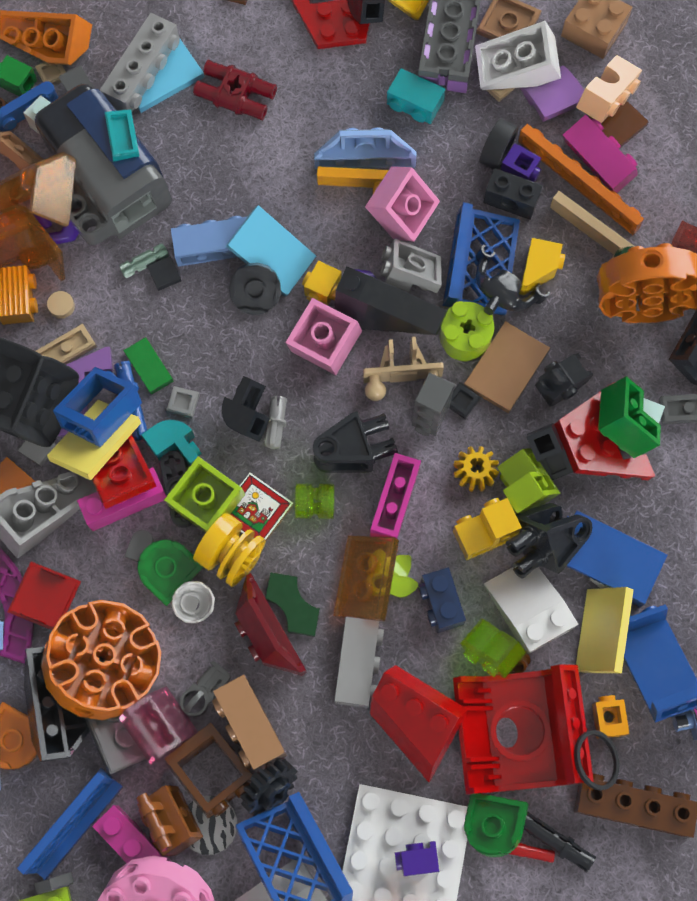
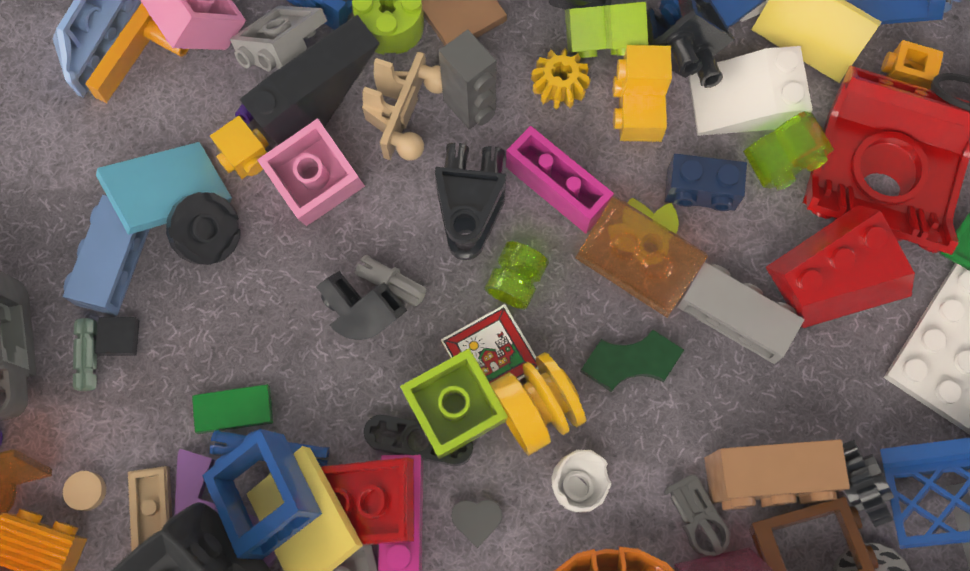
camera: 65 degrees left, 0 degrees up
green tile [137,540,203,606] -> none
teal brick [141,420,202,466] -> none
light grey tile [166,386,200,419] -> none
dark red wedge [234,573,307,676] -> none

